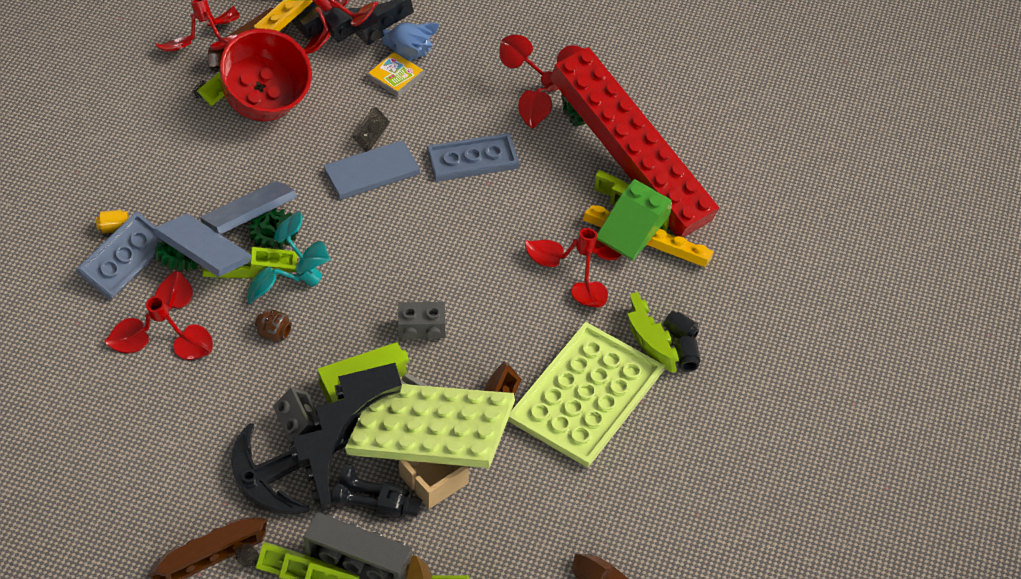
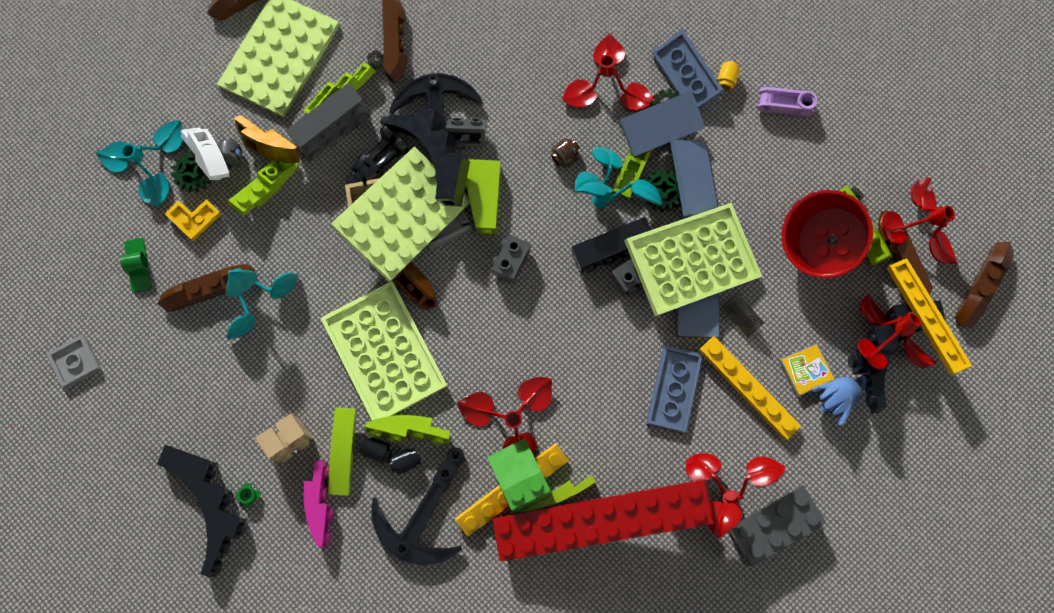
camera: 125 degrees right, 25 degrees up
none -> black arch [157,445,247,577]
none -> teal plant [226,268,298,340]
none -> green plate [235,483,261,508]
none -> tan piece [255,413,313,463]
none -> dark pink slope [303,460,333,548]
none -> lime slope [328,407,356,496]
none -> black piece [371,447,464,565]
none -> black brick [571,217,652,273]
none -> dark grey brick [610,259,642,295]
none -> yellowish green plate [625,203,762,317]
none -> yellow plate [698,336,801,441]
none -> dark grey brick [729,485,827,566]
none -> lavender piece [757,87,818,117]

